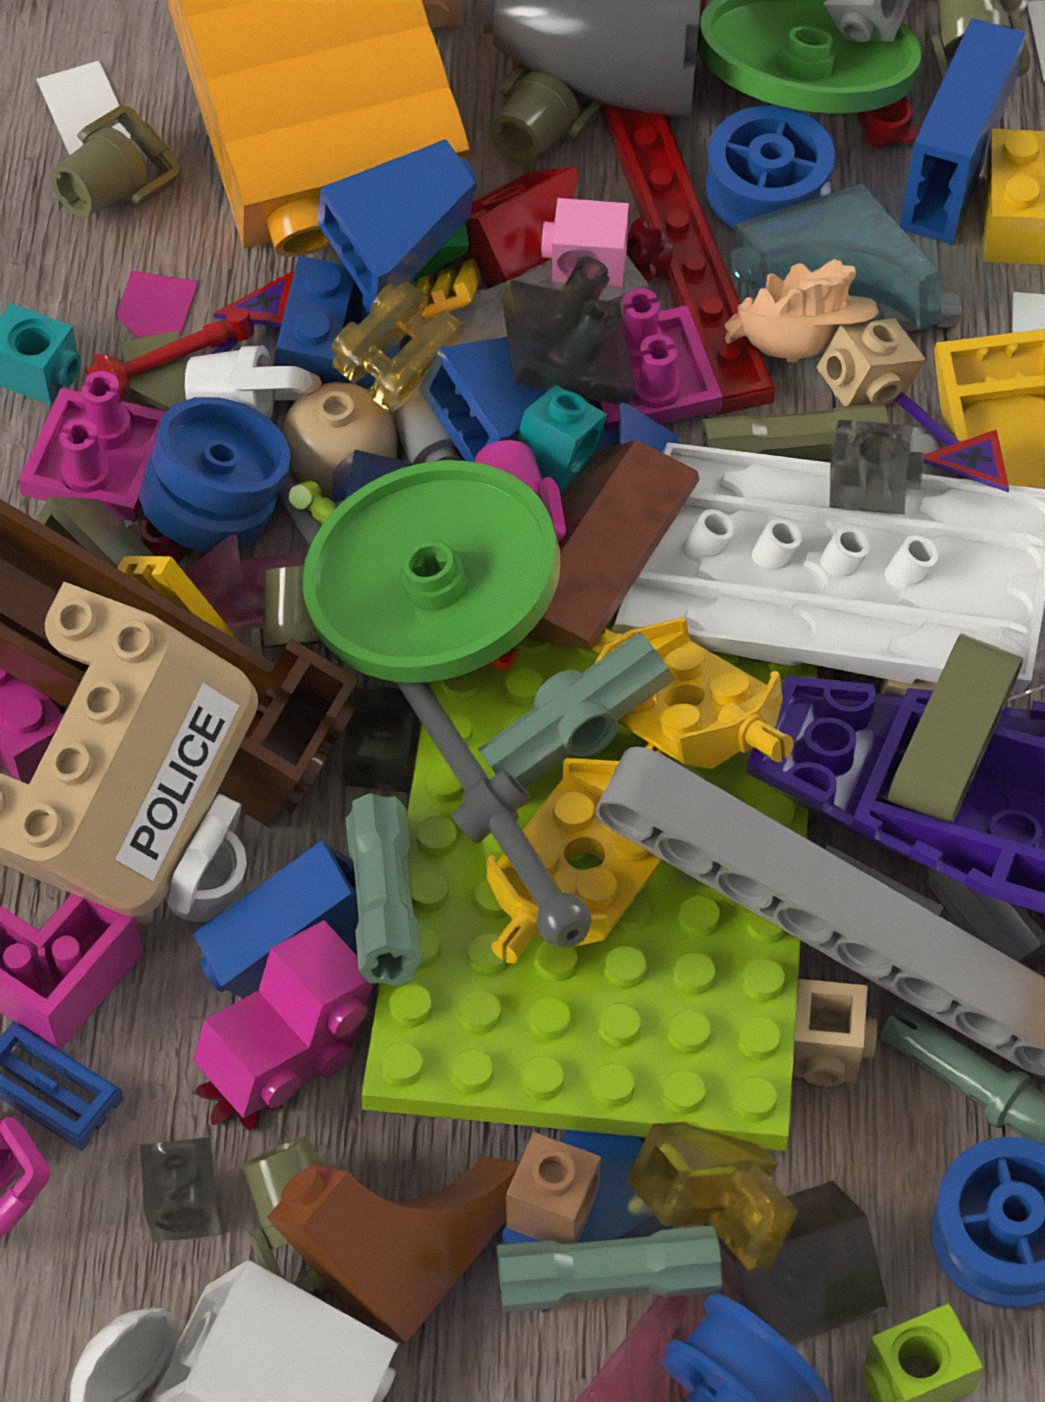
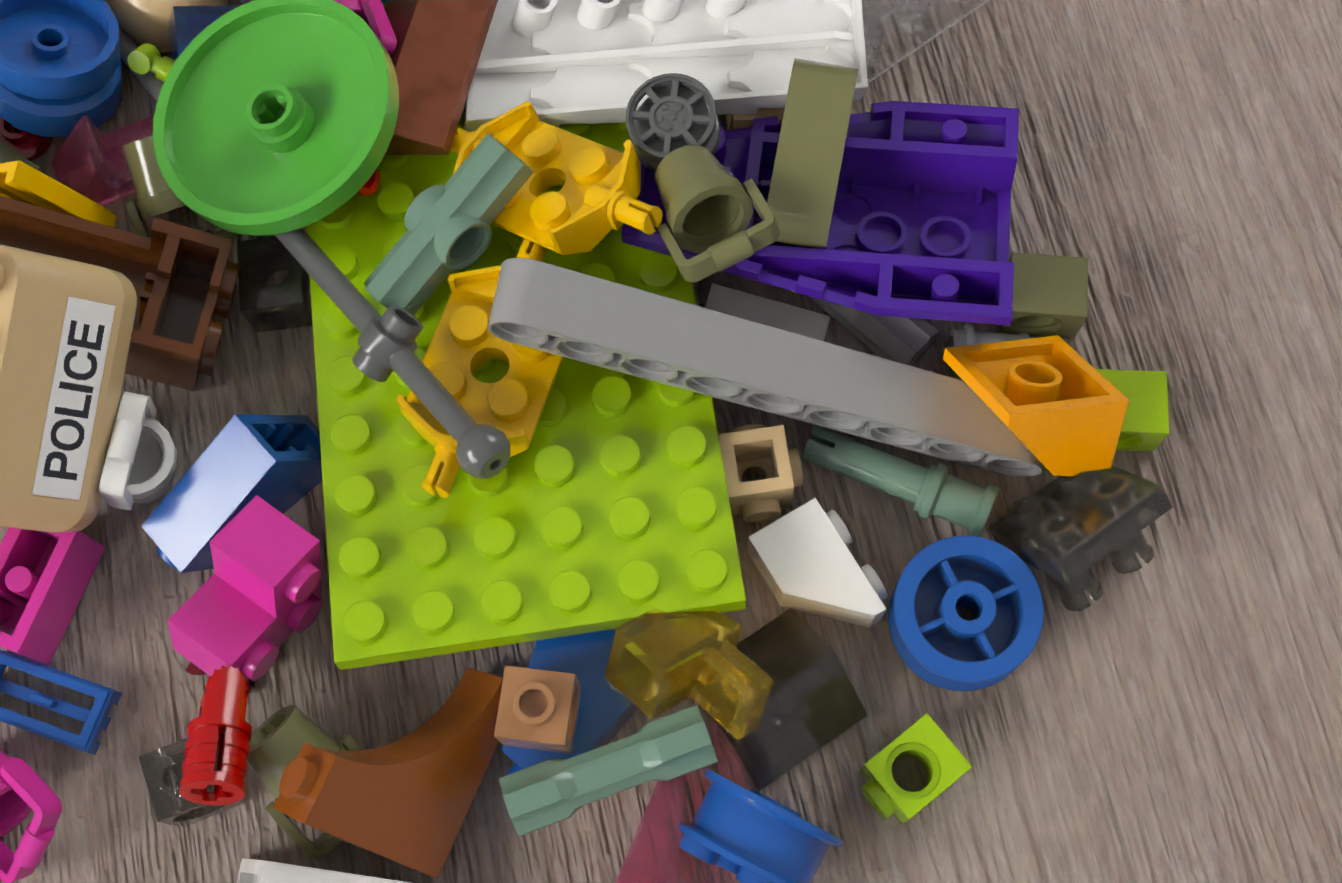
camera: 10 degrees left, 15 degrees up
sand green axle [346,793,423,987] -> none
none -> red hinge [179,664,252,806]
none -> dark grey wheel [626,73,720,173]
none -> olive piece [654,145,780,282]
none -> white slope [747,498,888,628]

